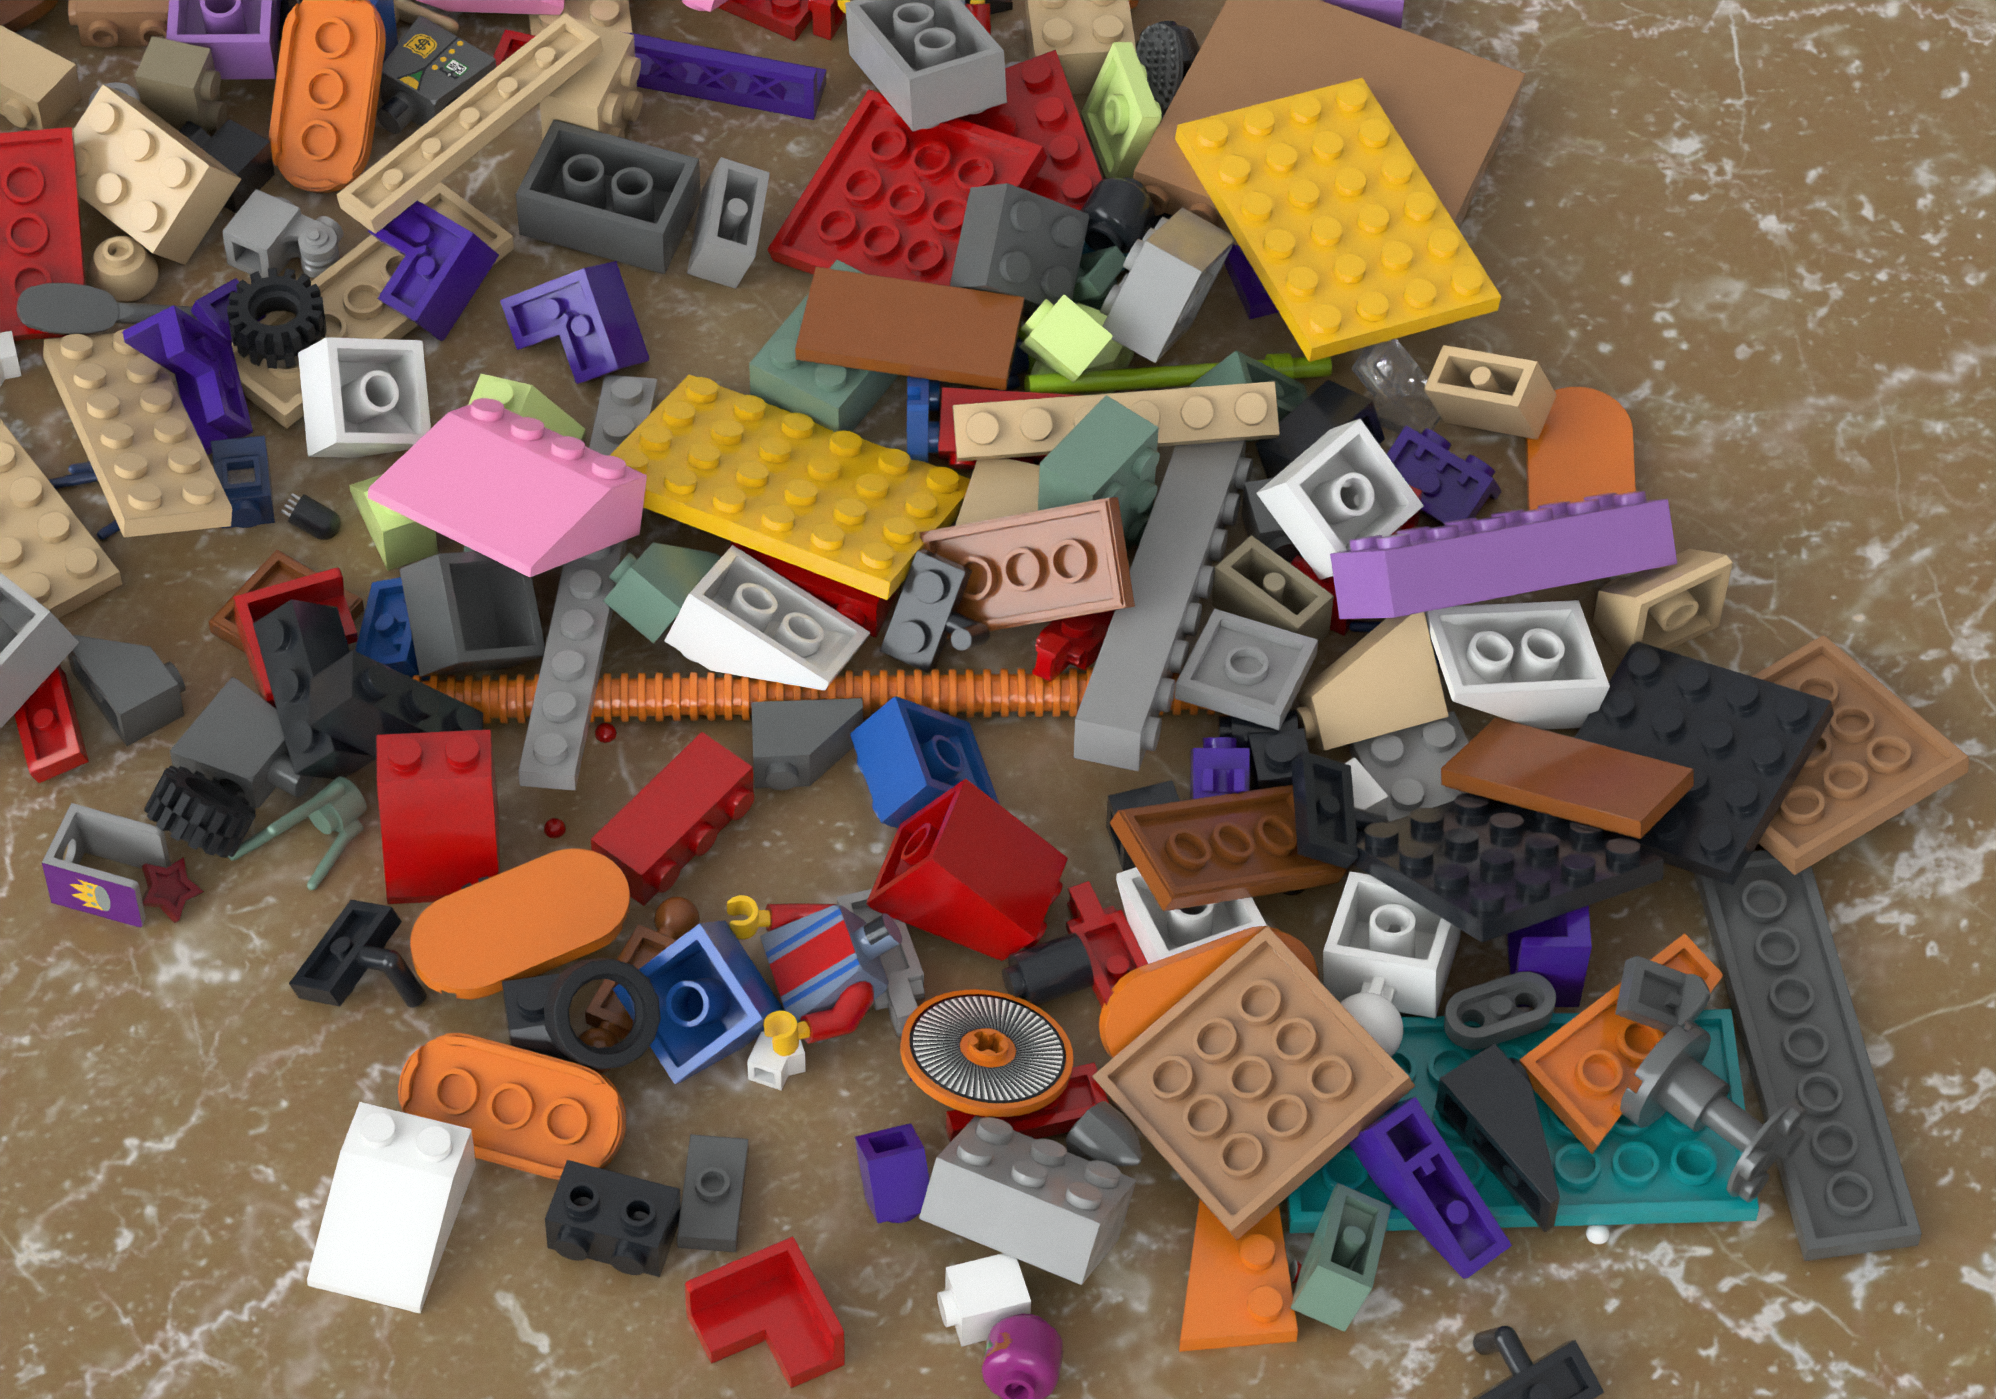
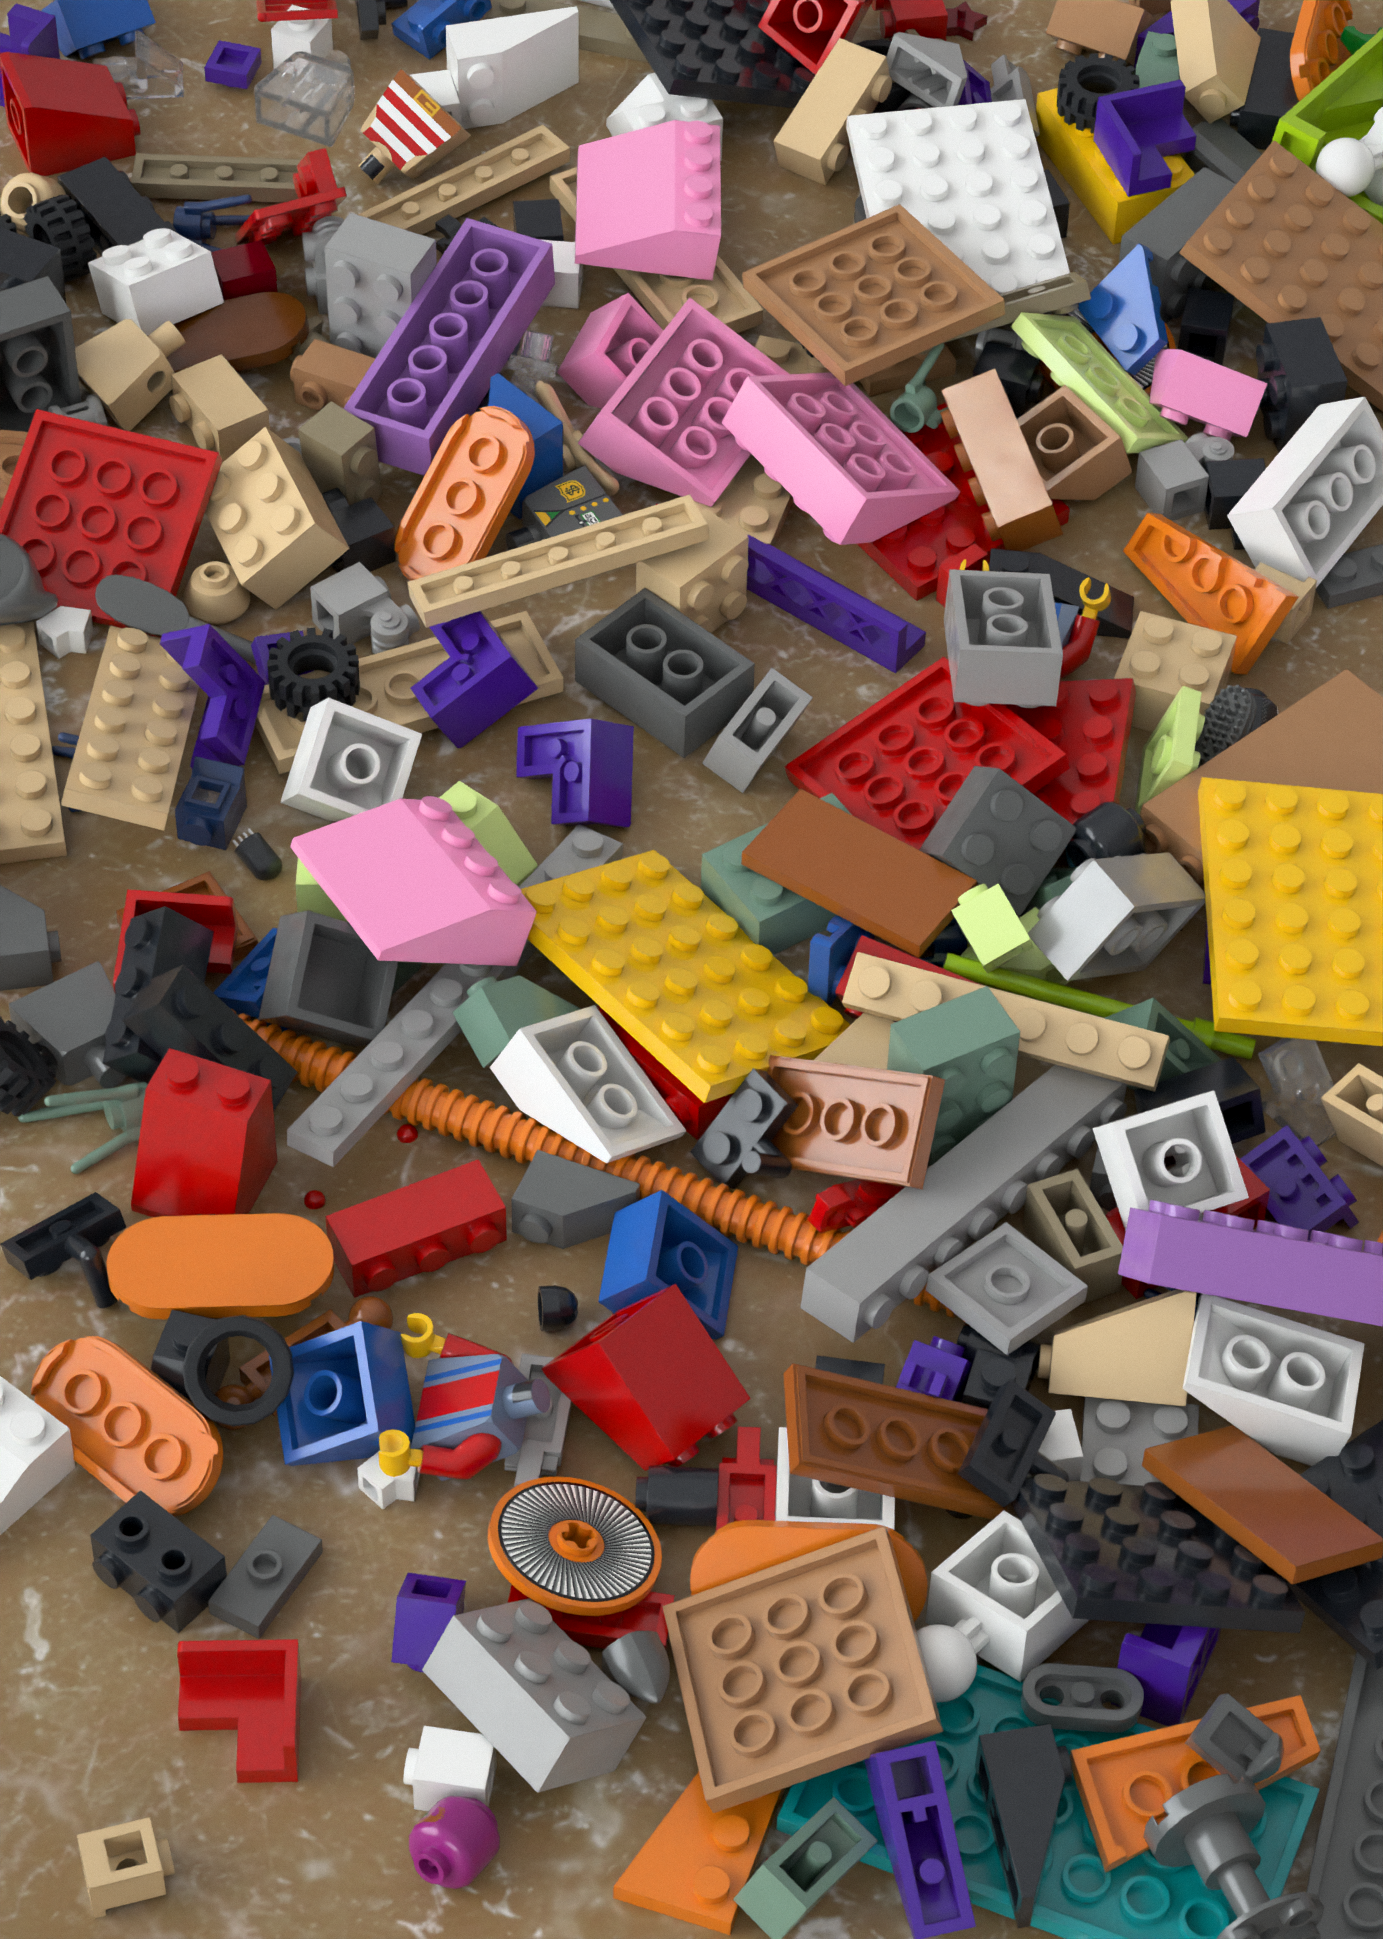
camera: 25 degrees right, 5 degrees down
none -> black hinge [537,1285,578,1331]

